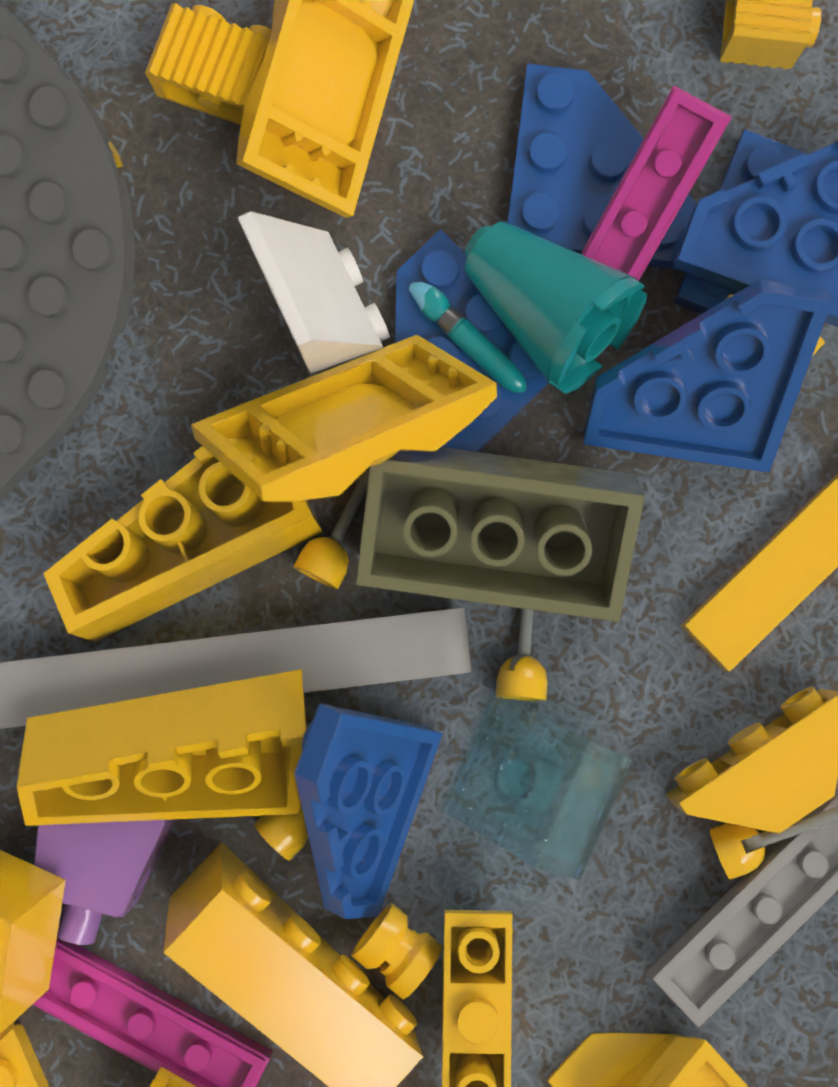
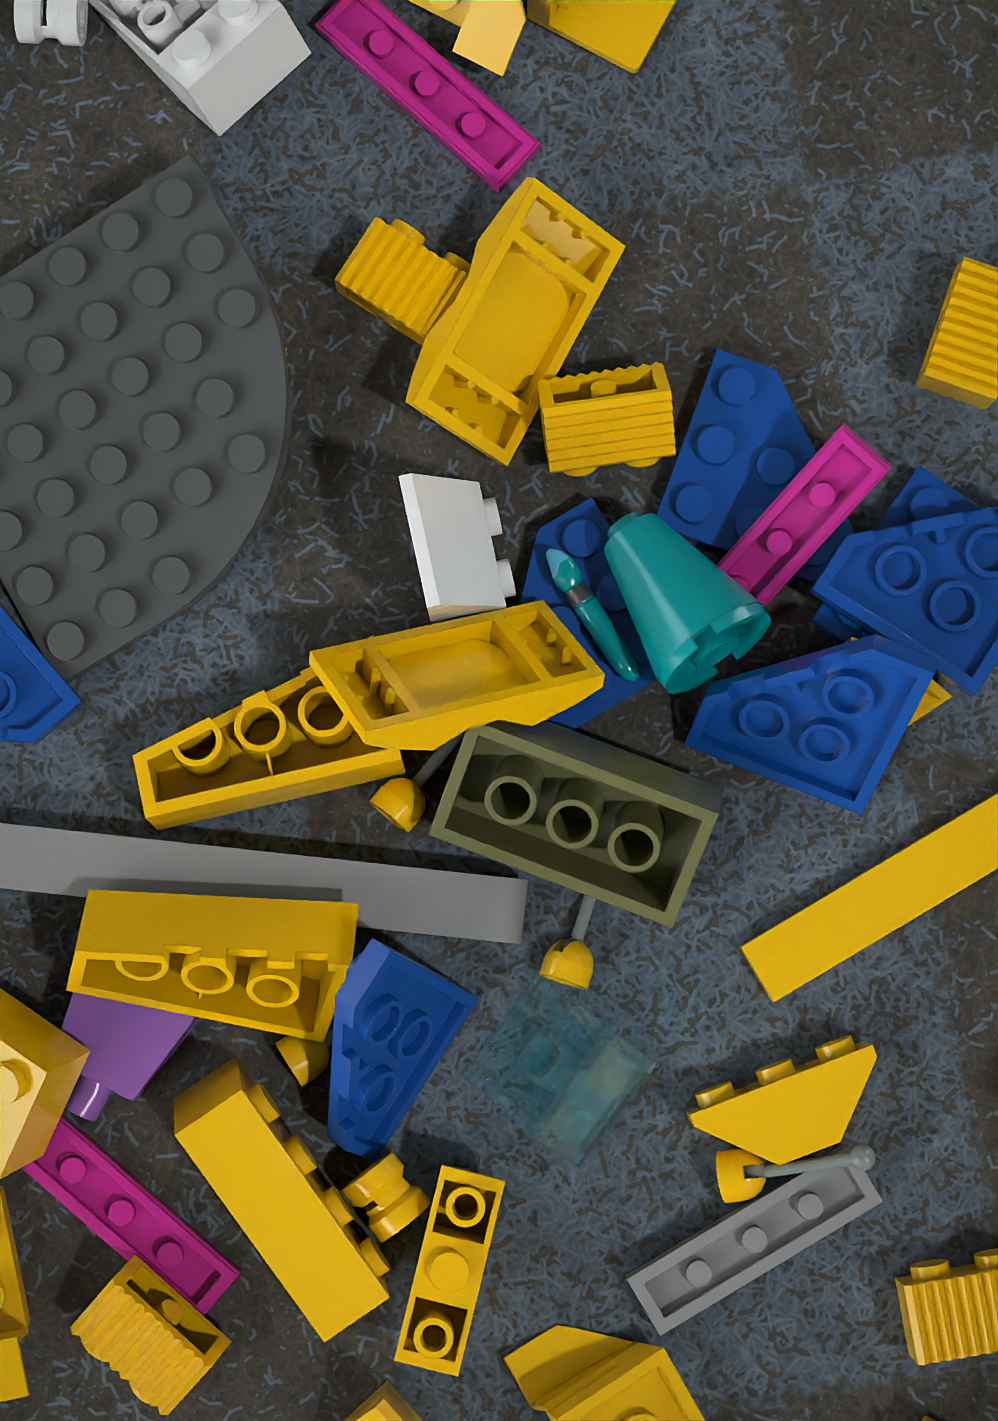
camera: 10 degrees right, 0 degrees up
none -> yellow brick [537,362,676,477]

